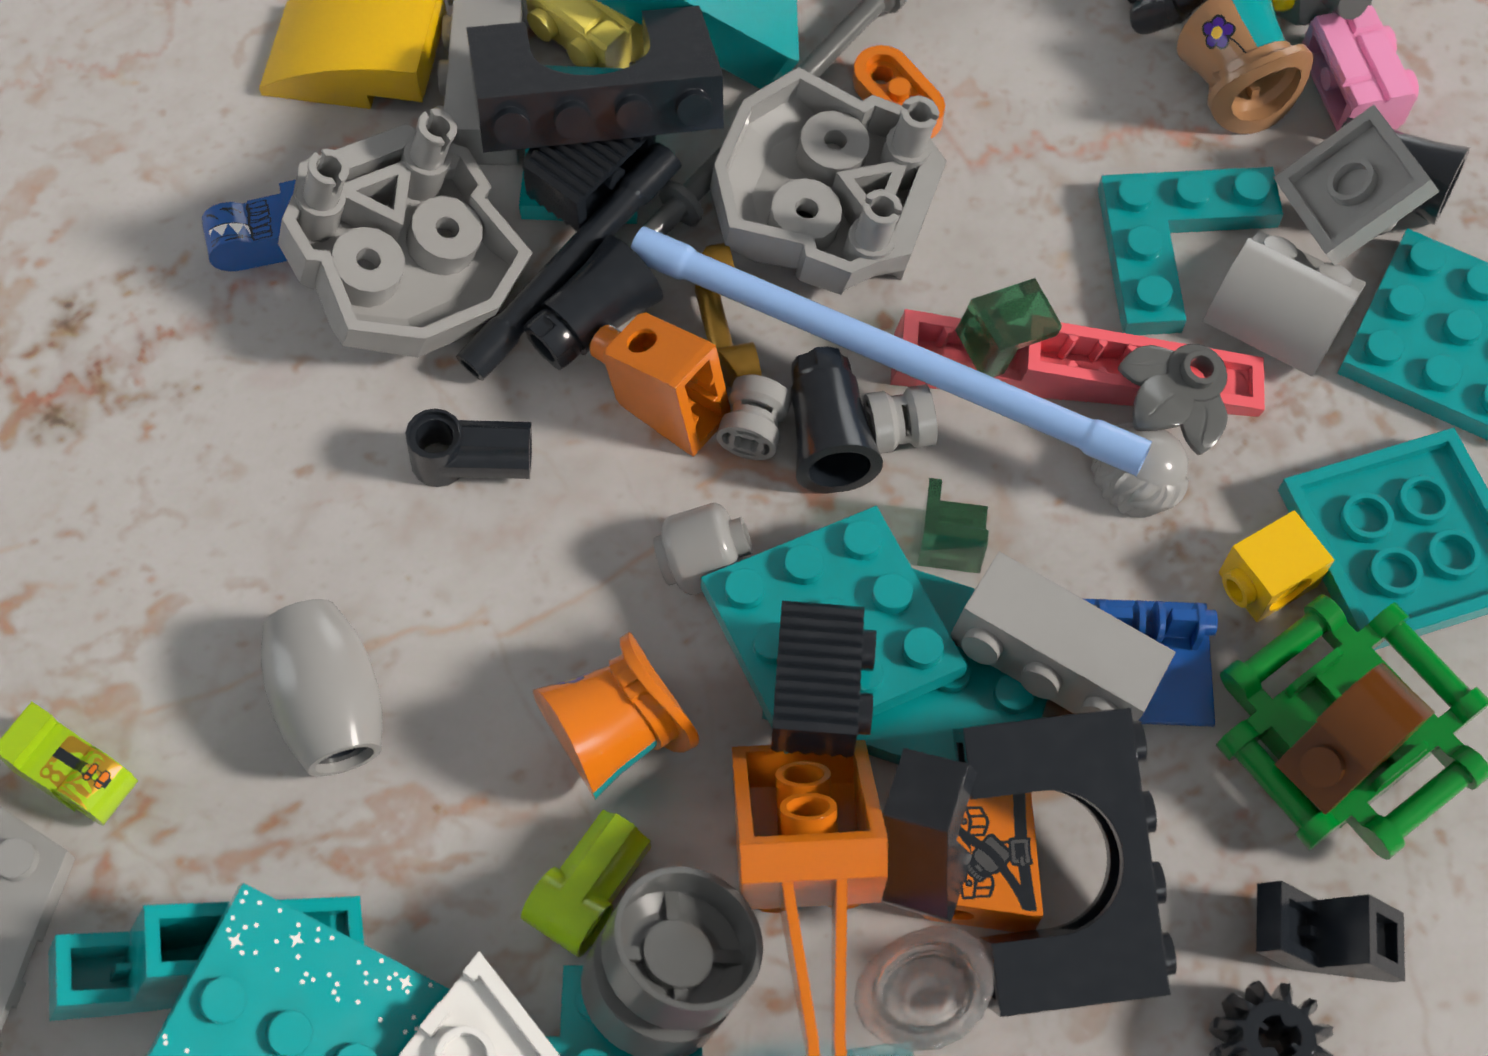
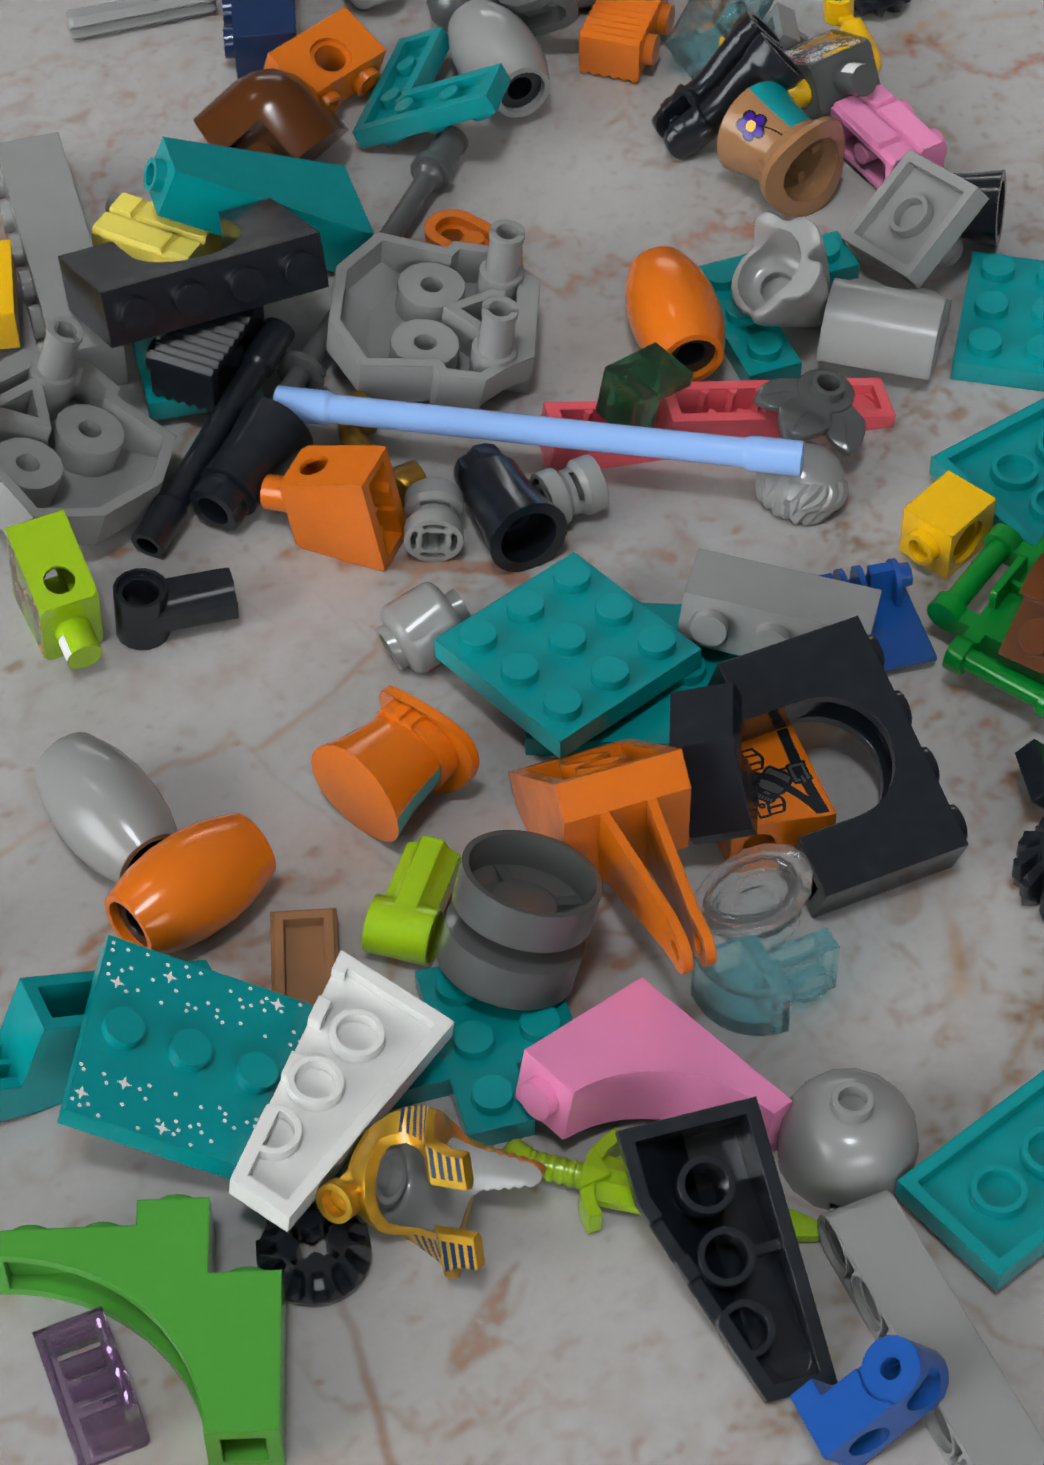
camera: 15 degrees left, 15 degrees down
black brick [771,601,876,758] -> none
clear green panel [917,478,989,574] -> none
none -> lime torso [4,509,103,669]
none -> orange piece [105,813,276,955]
none -> medium nougat tile [270,908,339,1005]
none -> orange piece [625,246,726,382]
none -> light grey hat [731,211,830,328]

